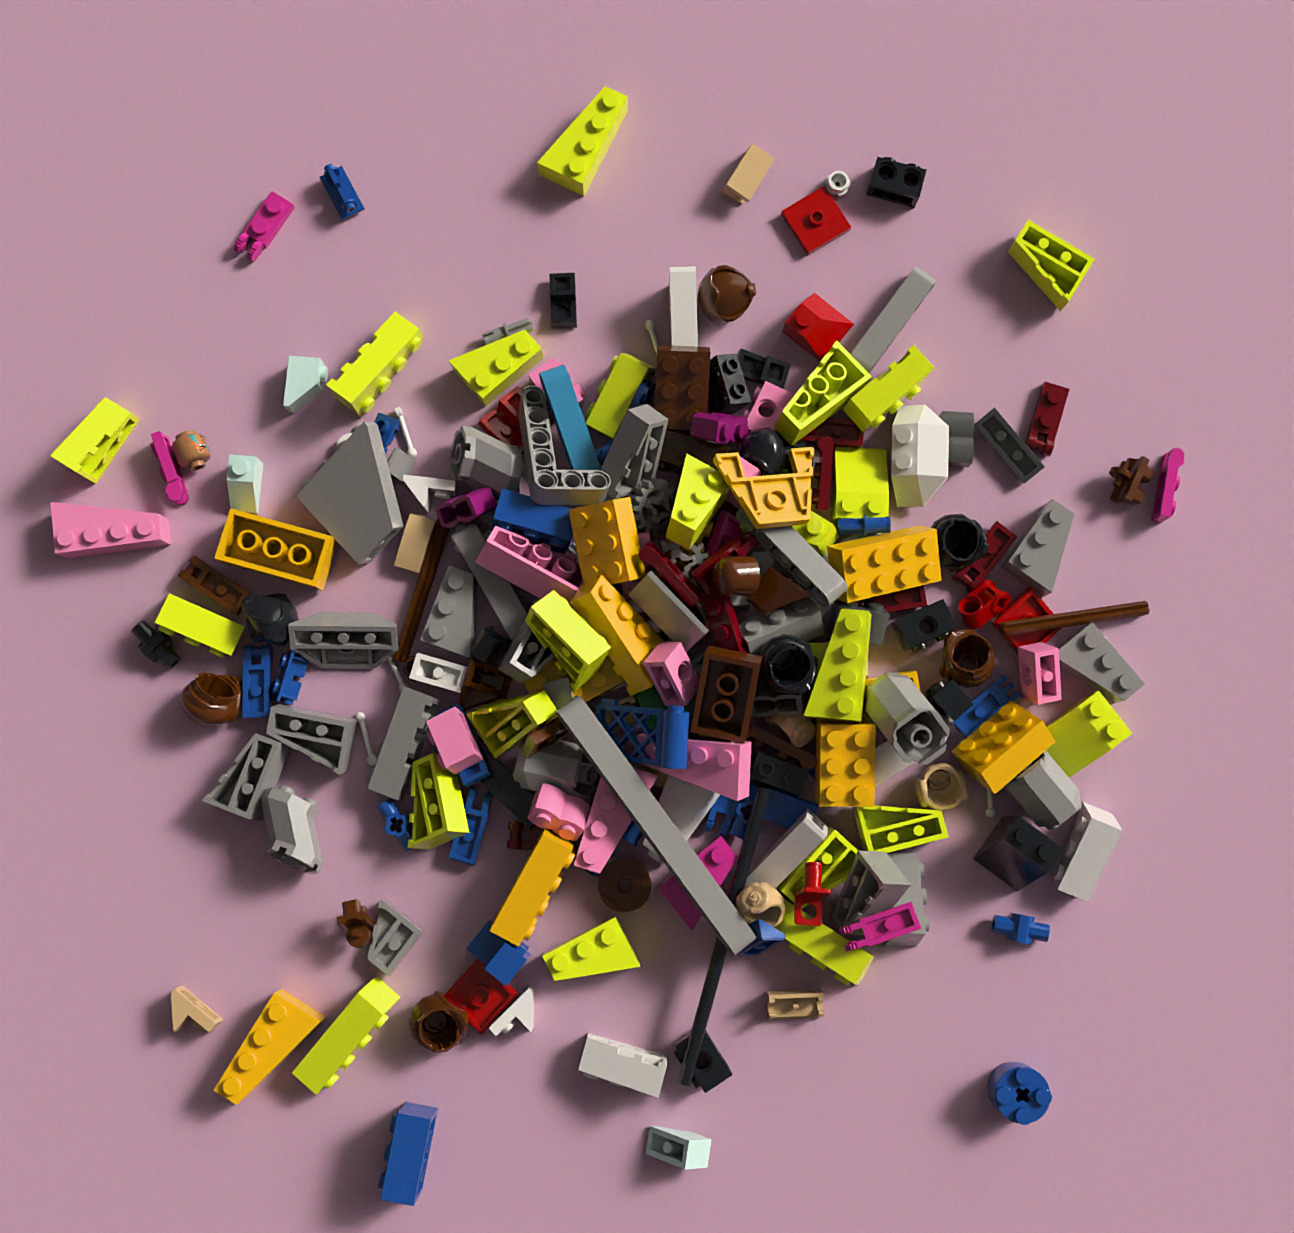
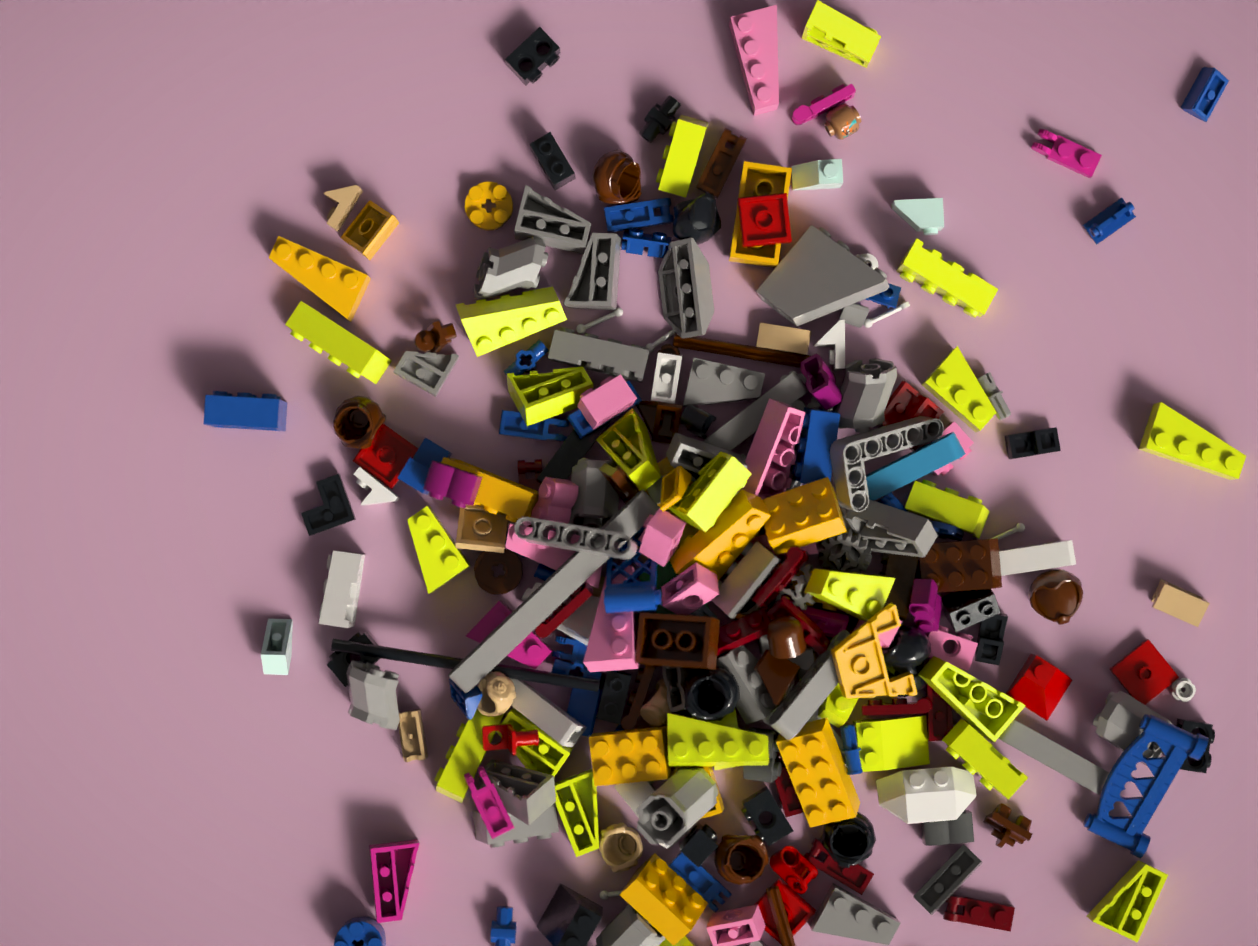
camera: 85 degrees right, 5 degrees up
none -> black plate [301,474,356,536]
none -> yellow slope [340,200,399,260]
none -> light grey brick [346,660,400,730]
none -> dark pink wedge [369,839,420,923]
none -> magenta brick [423,461,483,508]
none -> neon yellow wedge [455,286,567,357]
none -> tan plate [455,504,508,553]
none -> yellow plate [465,181,513,231]
none -> black brick [505,27,560,86]
none -> light grey beam [514,517,637,559]
none -> black brick [529,132,576,190]
none -> dark red plate [535,582,593,638]
none -> bright pink brick [639,508,685,567]
none -> yellow slope [660,465,692,512]
none -> red plate [737,193,792,248]
none -> reddish brown hips [983,803,1032,848]
none -> blue piece [1083,714,1208,858]
none -> light grey brick [1093,691,1172,766]
none -> blue slope [1181,67,1229,122]

